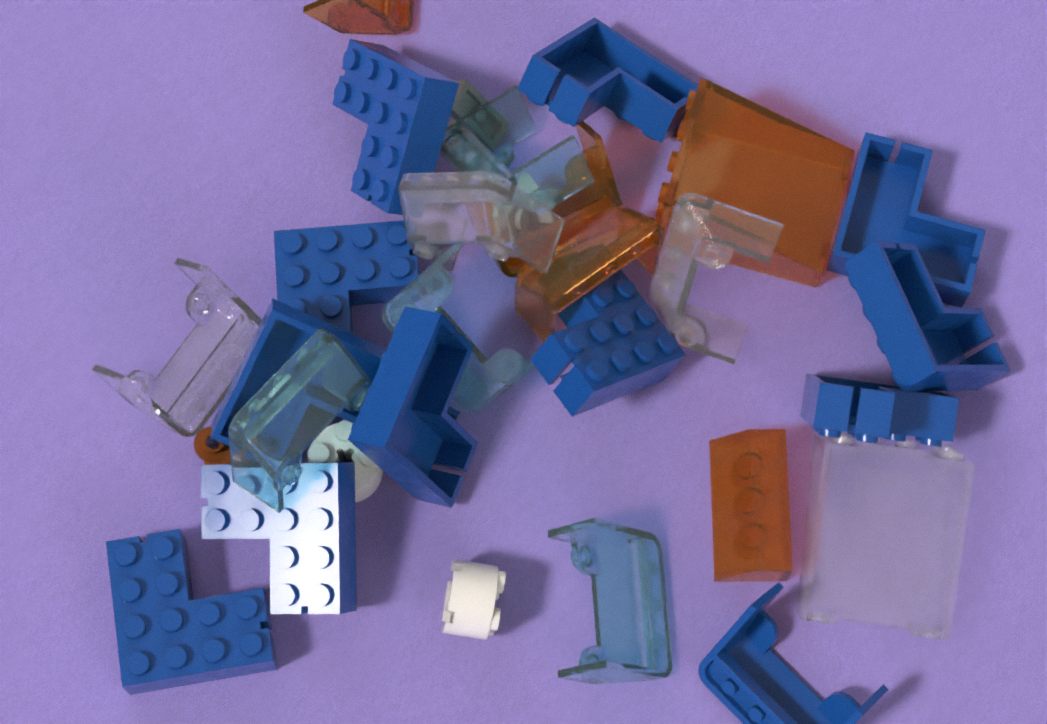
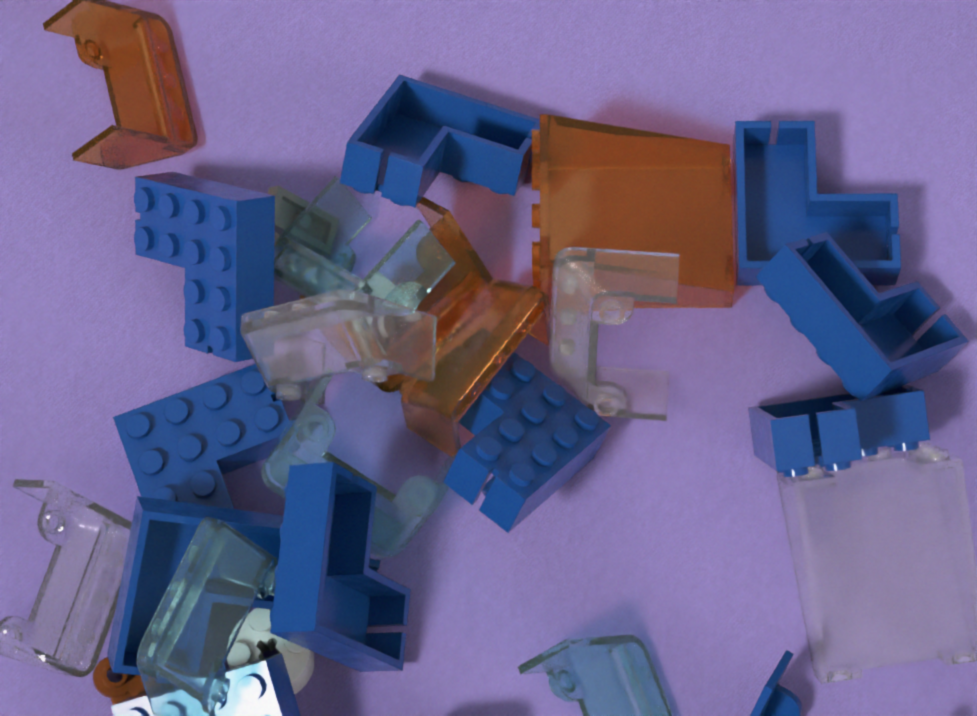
camera: 10 degrees left, 0 degrees up
clear orange slope [709,429,792,582] -> none

